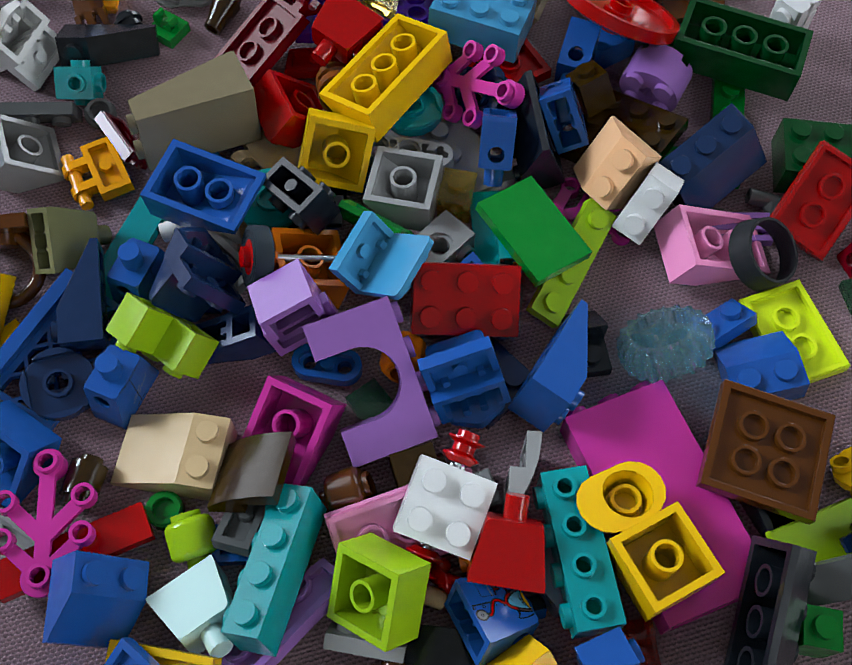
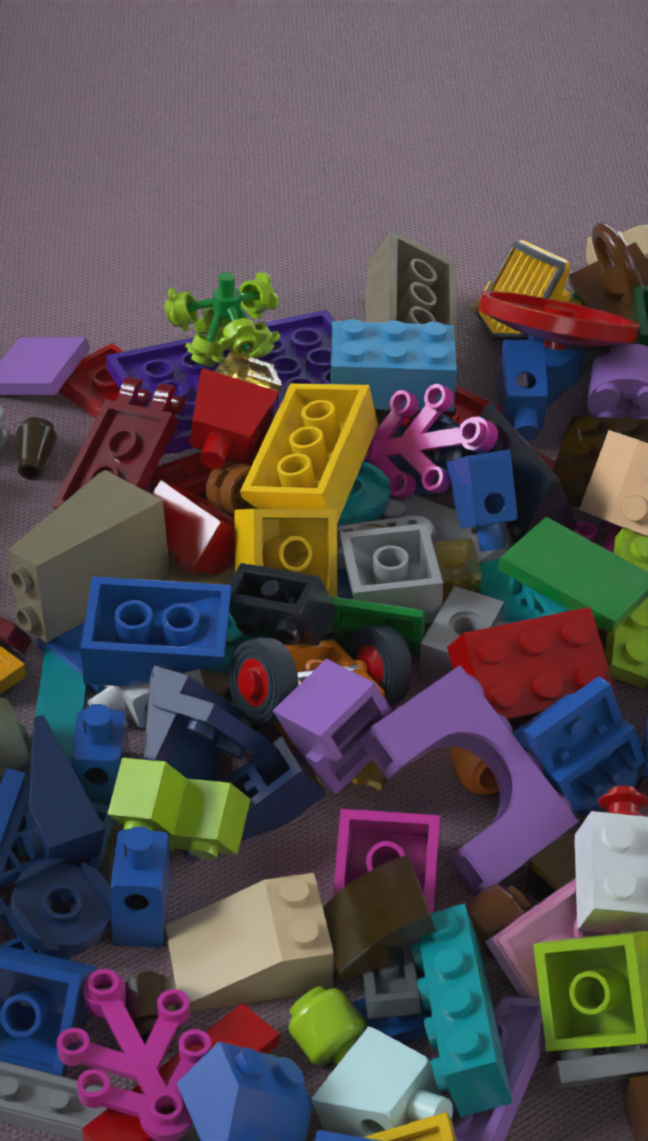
camera: 20 degrees left, 20 degrees down
green tile [145,491,185,531] -> none
blue plate [292,344,363,386] -> none
dark azure bracket [328,211,434,300] -> none
clear green tile [345,378,393,421] -> none
blue torso [539,77,589,155] -> none
dark brown brick [565,60,616,118] -> none

